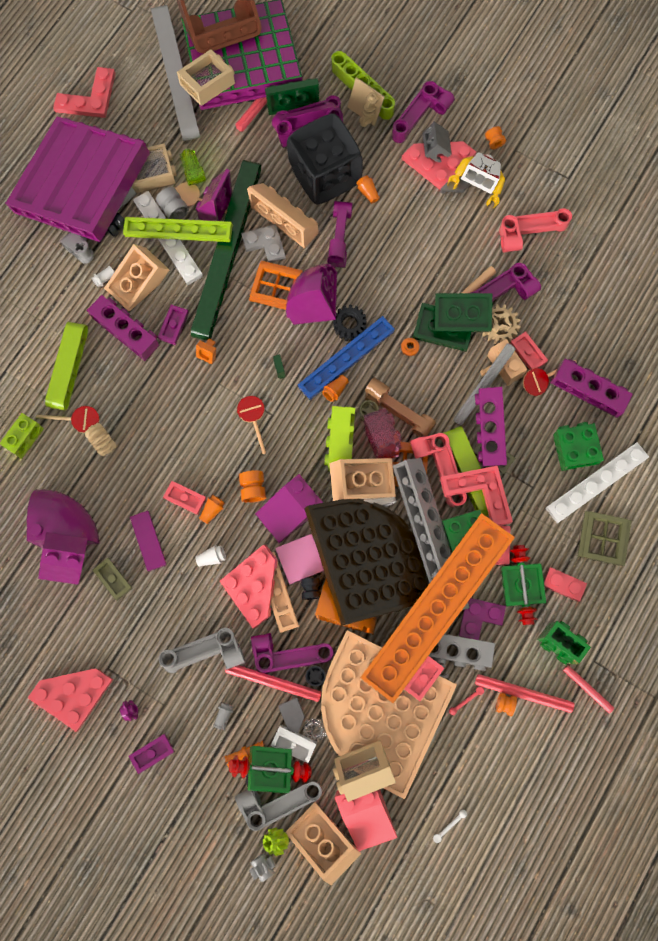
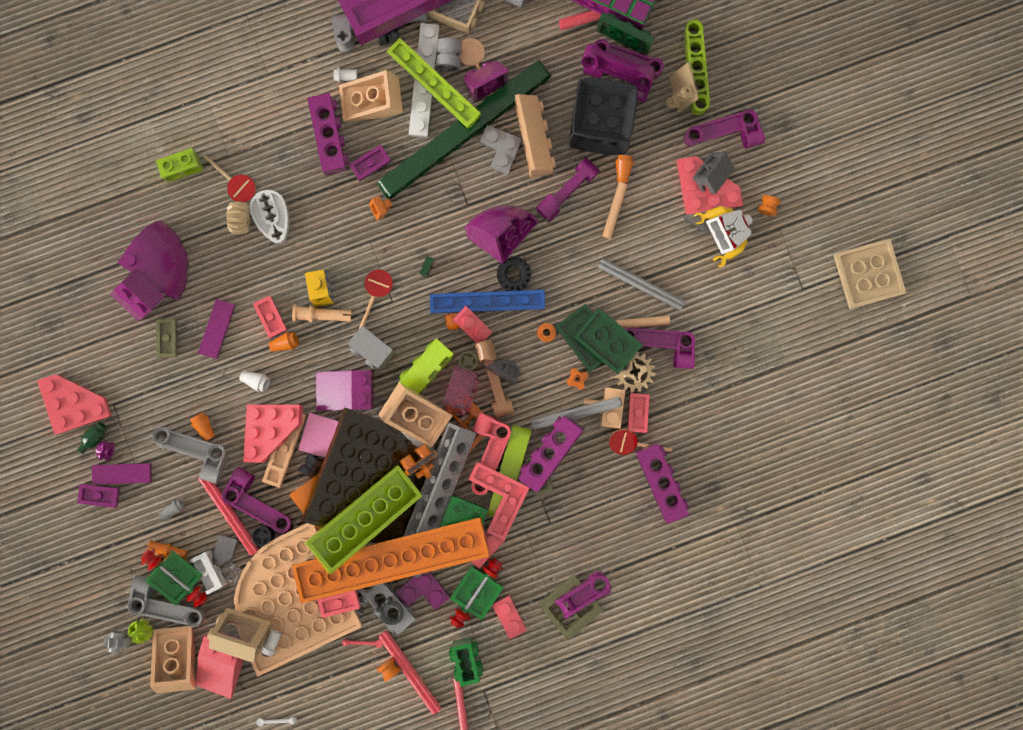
camera: 35 degrees right, 10 degrees up
lime beam [45,322,88,411] -> none
clear neon green piece [180,149,206,186] -> none
orange wheel [239,470,266,503] -> none
orange piece [249,260,303,310] -> none
coral piece [499,208,572,253] -> none
white plate [545,442,649,523] -> none
green brick [553,422,604,471] -> none
none -> dark green plant [77,421,107,454]
none -> magenta tile [92,463,152,484]
none -> orange cone [190,412,215,441]
none -> white piece [250,190,290,244]
none -> white pin [261,629,282,656]
none -> light nougat pin [292,304,352,322]
none -> lime arch [304,465,422,574]
none -> yellow torso [305,269,334,308]
none -> light grey brick [348,326,396,370]
none -> pearl dark grey piece [375,596,404,625]
none -> orange hips [400,444,437,479]
none -> coral plate [453,306,493,344]
none -> flat silver tile [486,358,521,385]
none -> magenta piece [554,570,612,618]
none -> orange plate [566,368,588,390]
none -> light grey axle [598,258,685,310]
none -> light nougat piece [602,182,627,239]
none -> tan plate [833,239,906,309]

